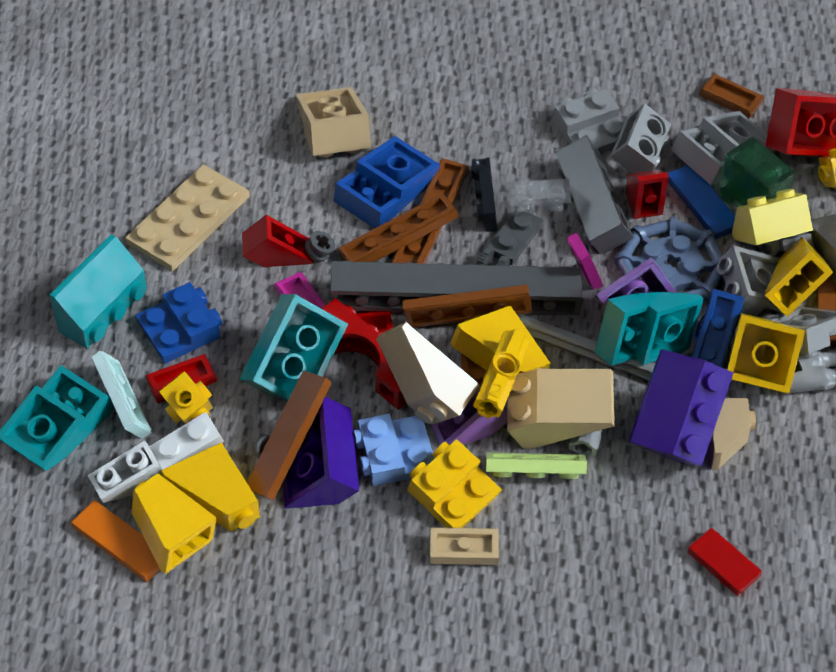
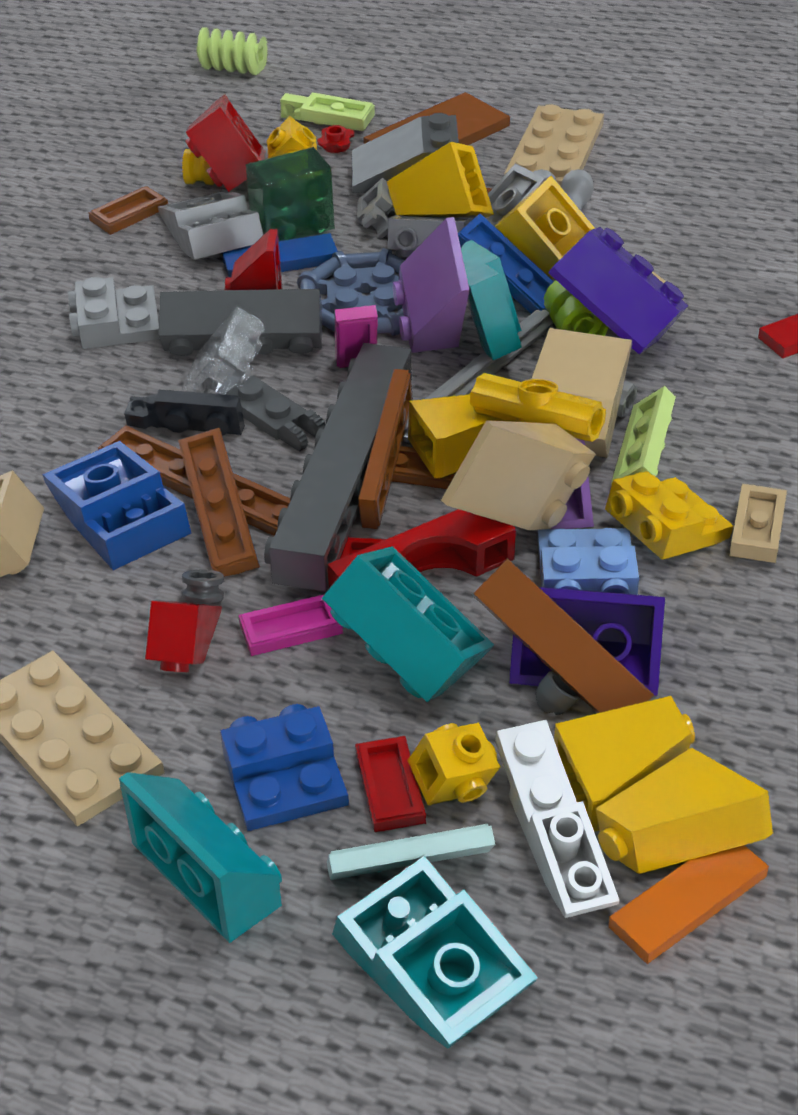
camera: 75 degrees left, 10 degrees down
light grey brick [610,103,671,174] -> none
light yellow slope [732,189,813,245] -> none

